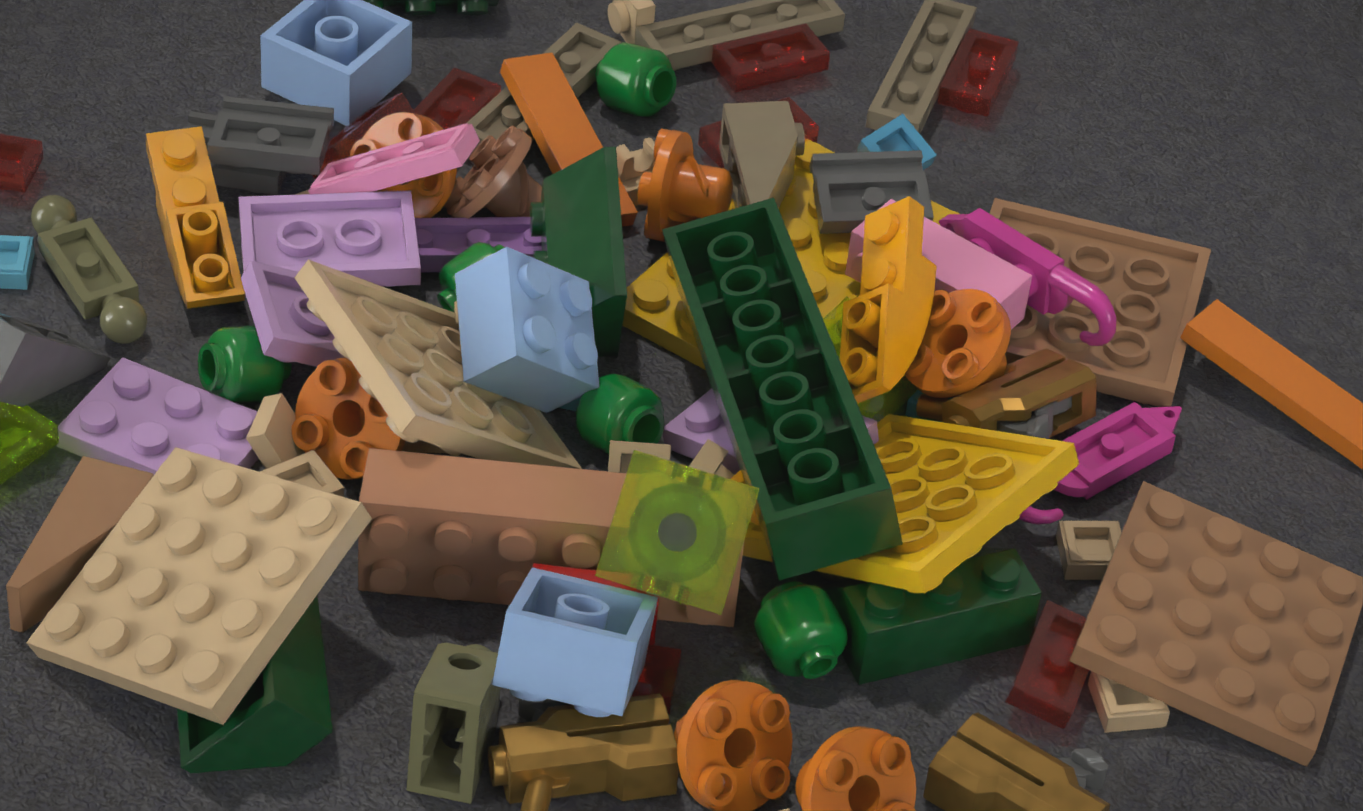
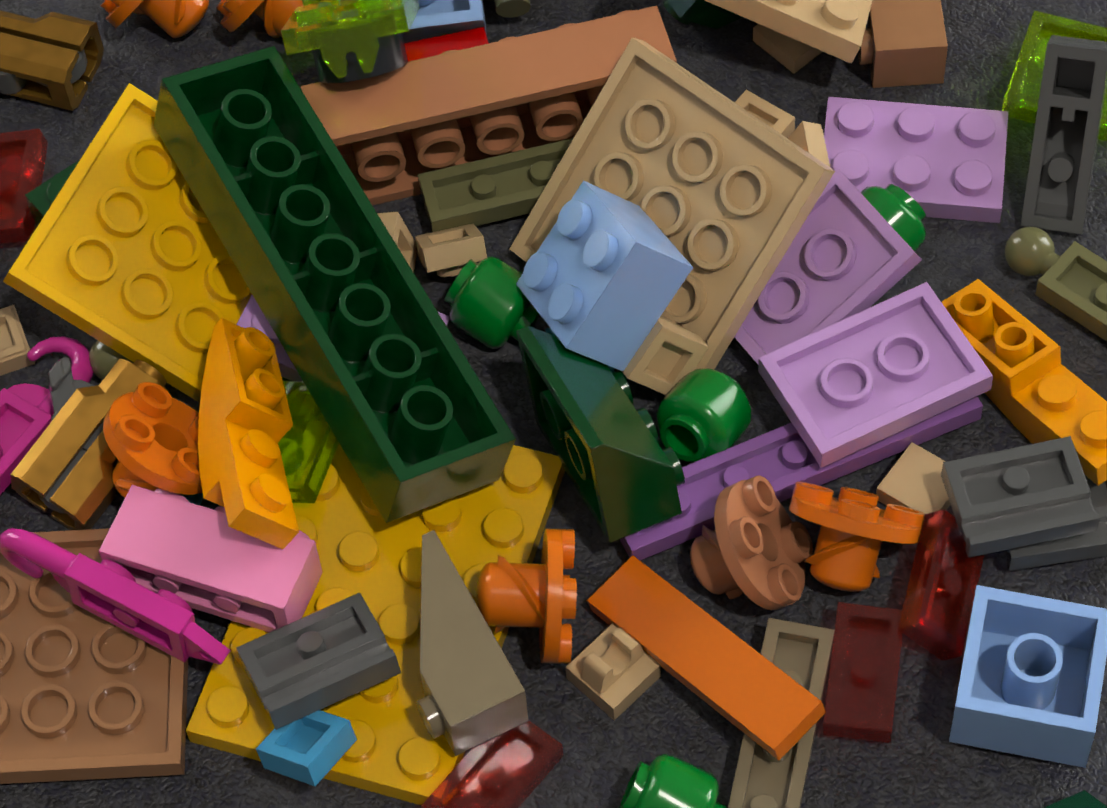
camera: 170 degrees right, 15 degrees up
bright pink tile [308,123,480,194] -> none

